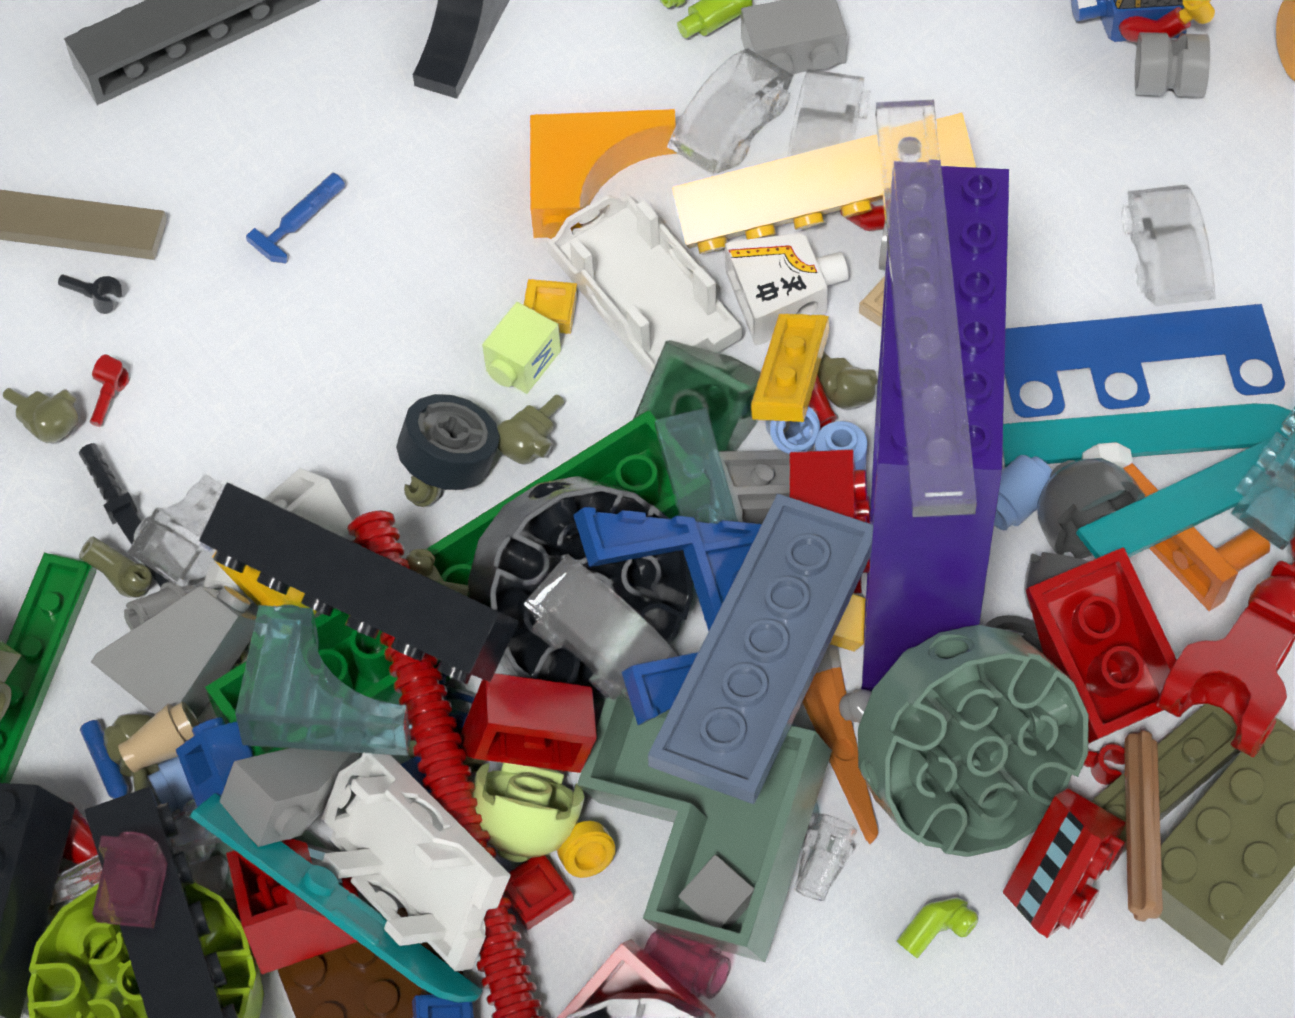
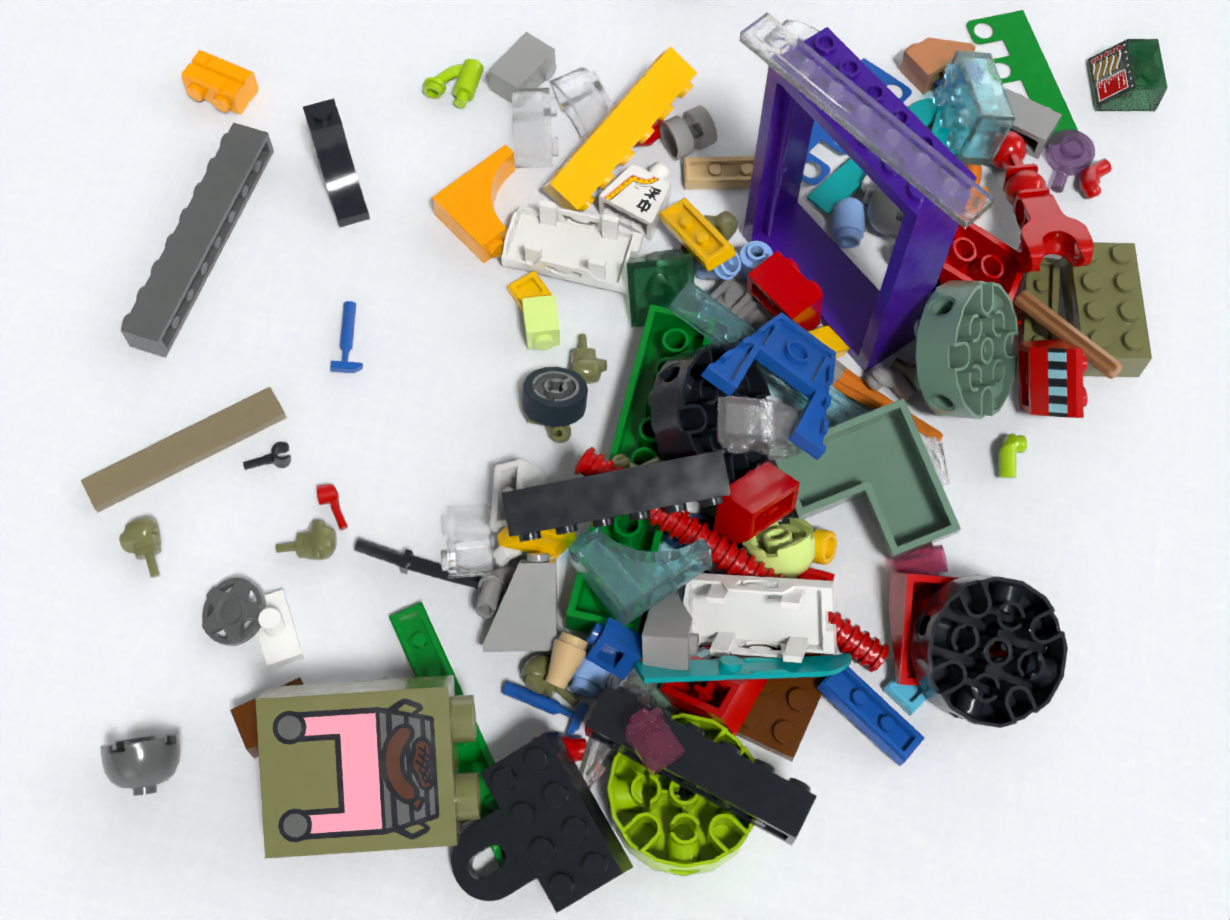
camera: 45 degrees left, 5 degrees up
olive arm [79,536,152,598] -> none
sand blue plate [648,493,873,804] -> none
light grey tile [678,854,754,930] -> none

